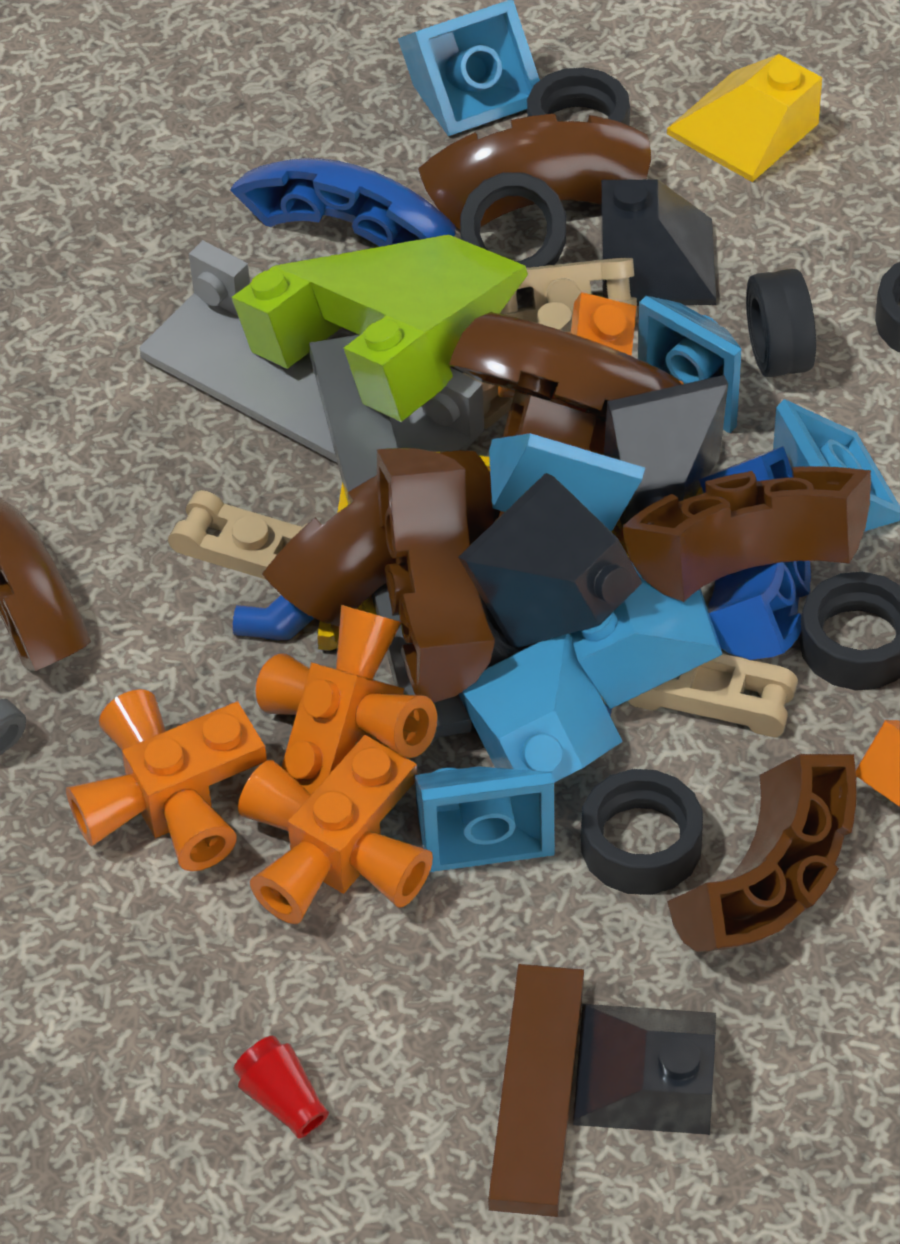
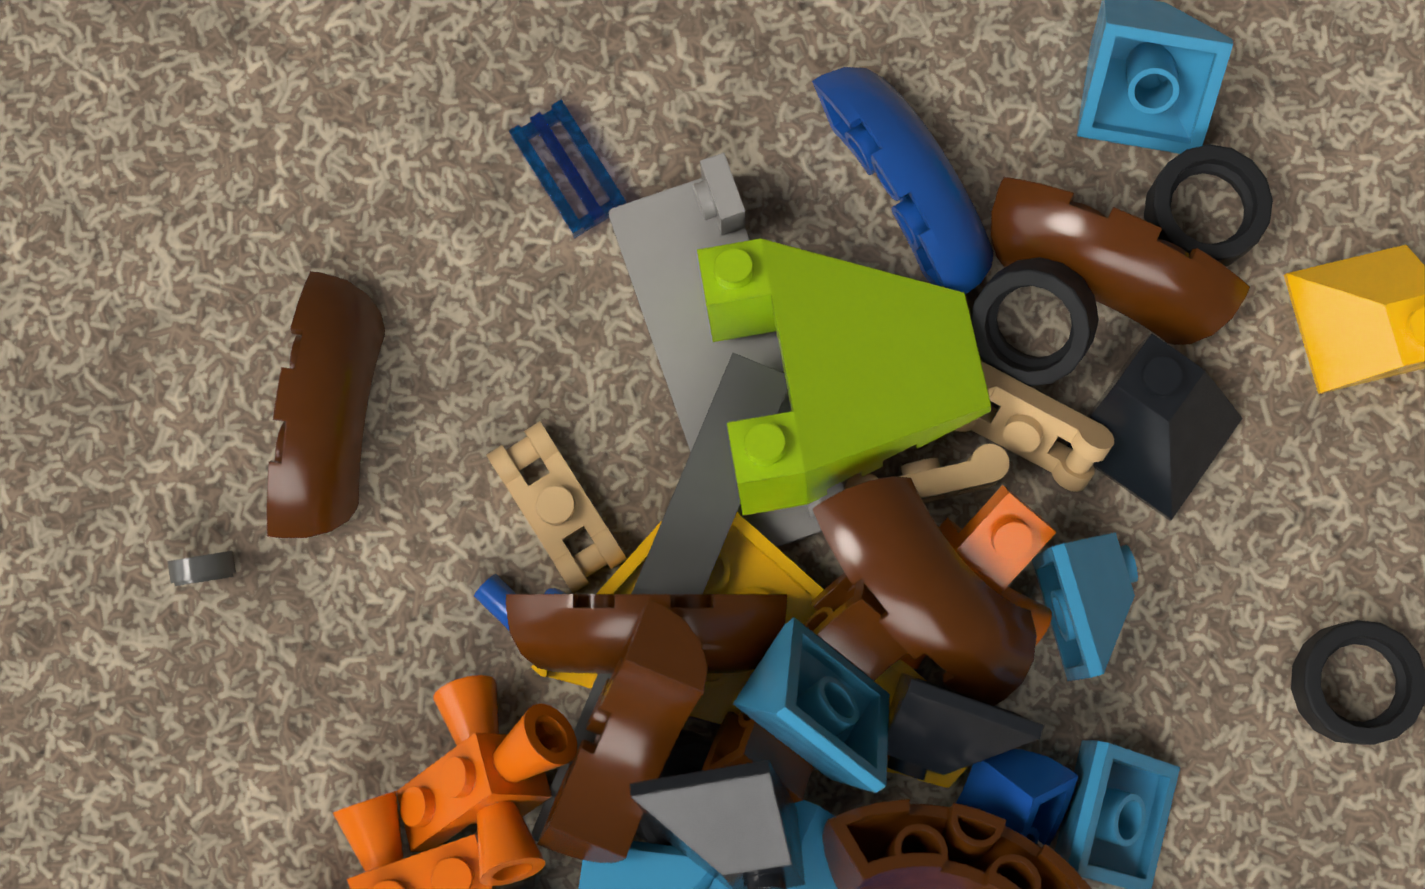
camera: 35 degrees right, 30 degrees up
orange brick [66,689,267,871] -> none
black tyre [746,269,816,377] -> none
none -> clear blue tile [509,99,626,239]

